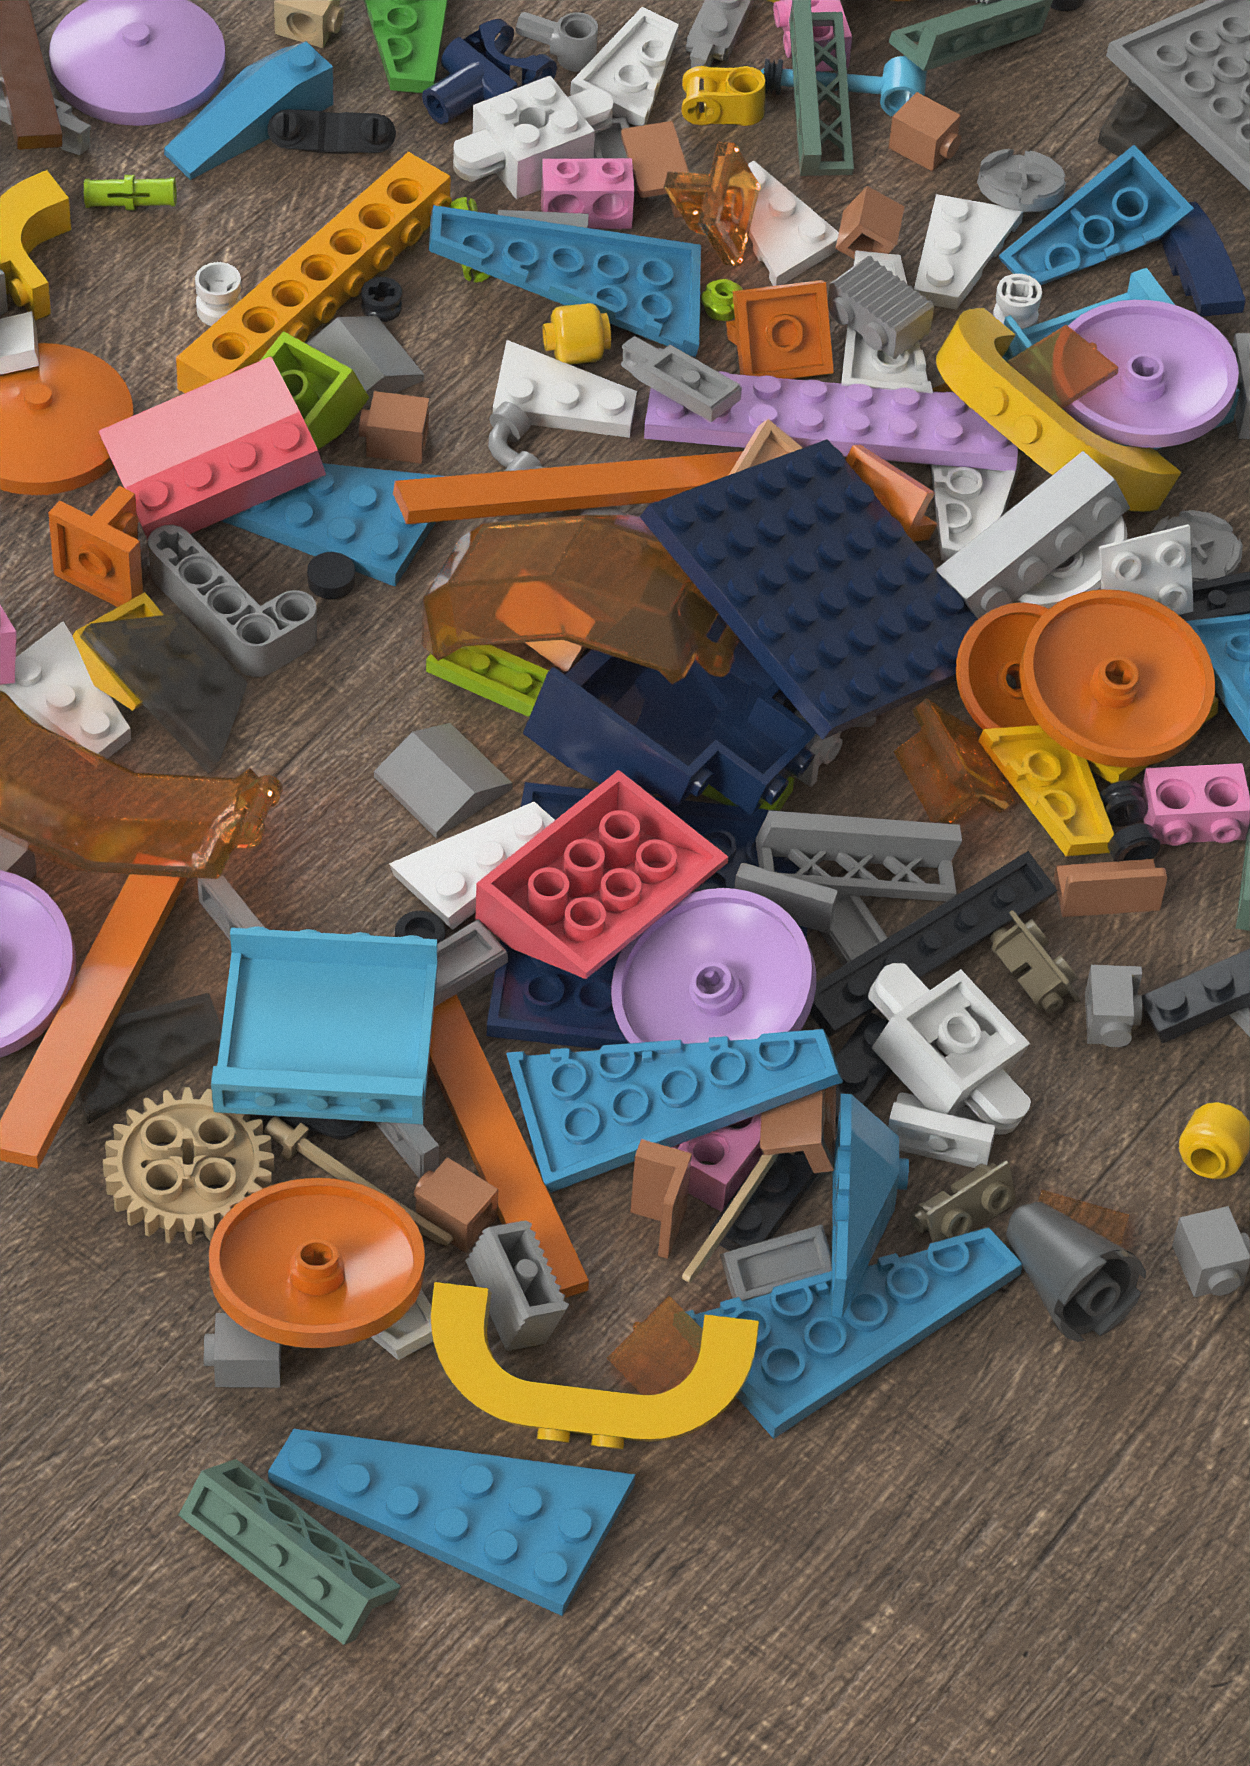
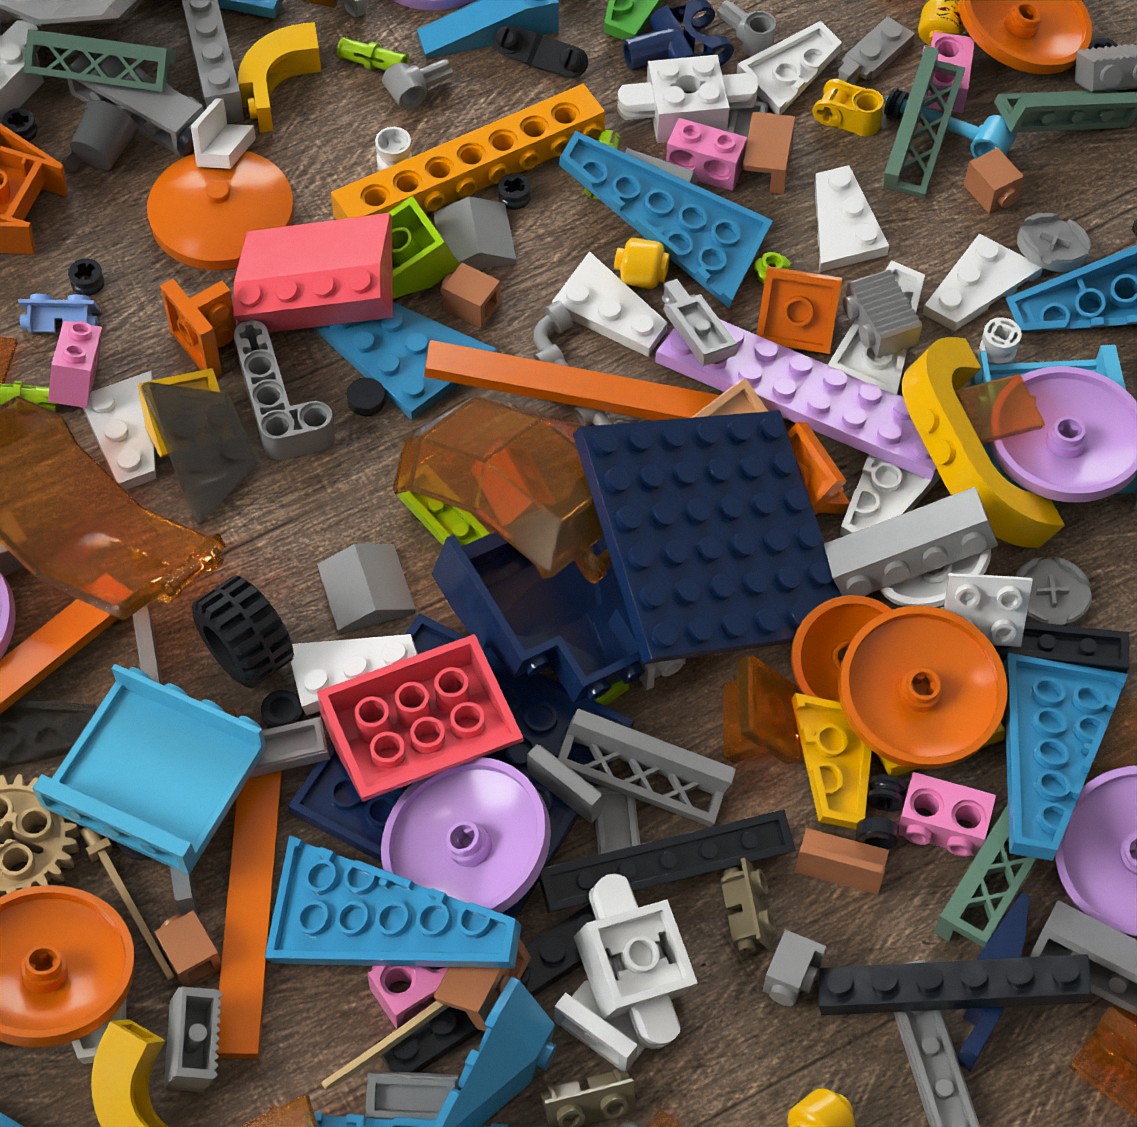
camera: 25 degrees right, 5 degrees up
nougat panel [630,1139,692,1259] -> none
clear orange bracket [664,142,760,266] -> none
nougat brick [835,186,904,259] -> none
none -> black tyre [192,575,294,689]
none -> light grey axle [382,59,453,110]

